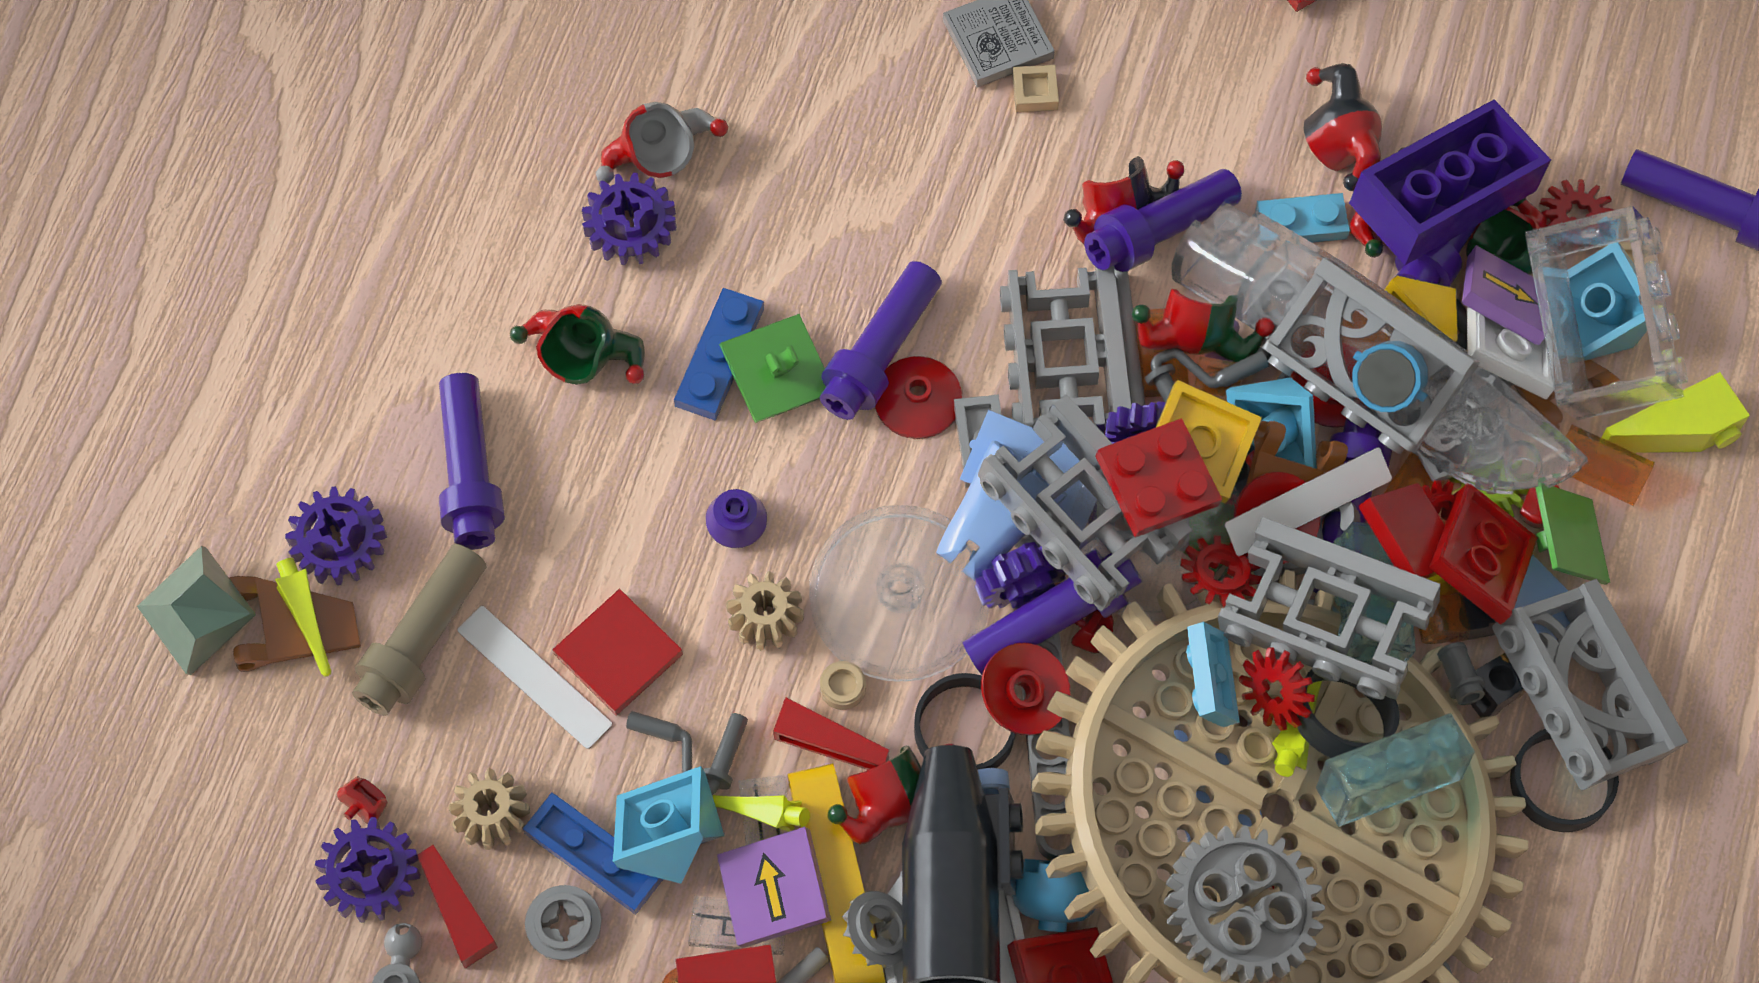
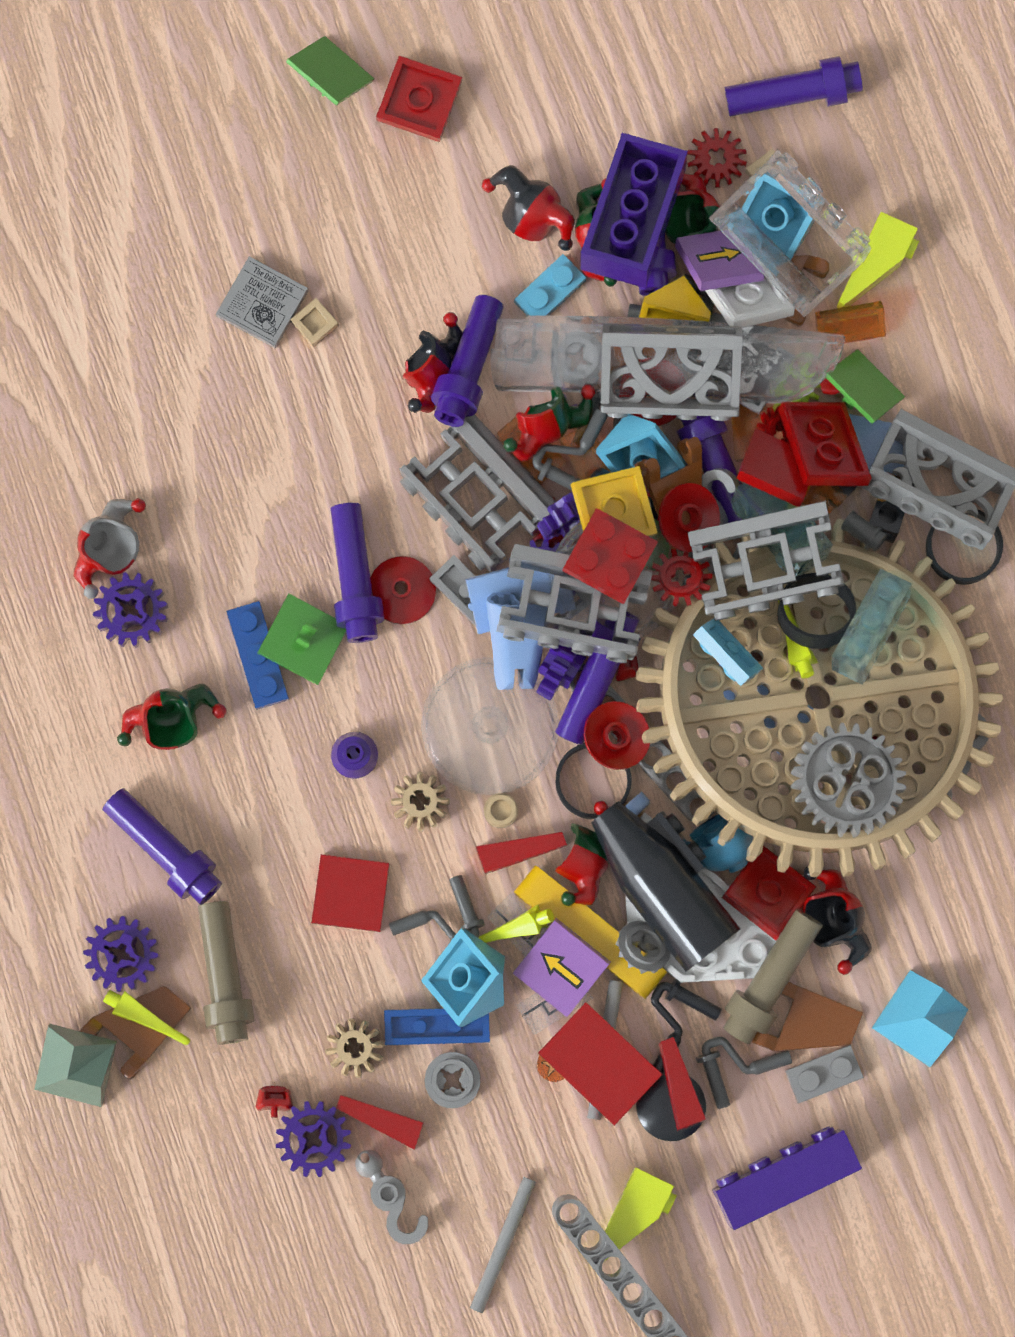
camera: 35 degrees left, 15 degrees up
white sticker [457,606,612,749] -> none
white sticker [1225,448,1392,556] -> none
red gear [1239,647,1315,731] -> none
piece [1352,341,1428,412] -> none

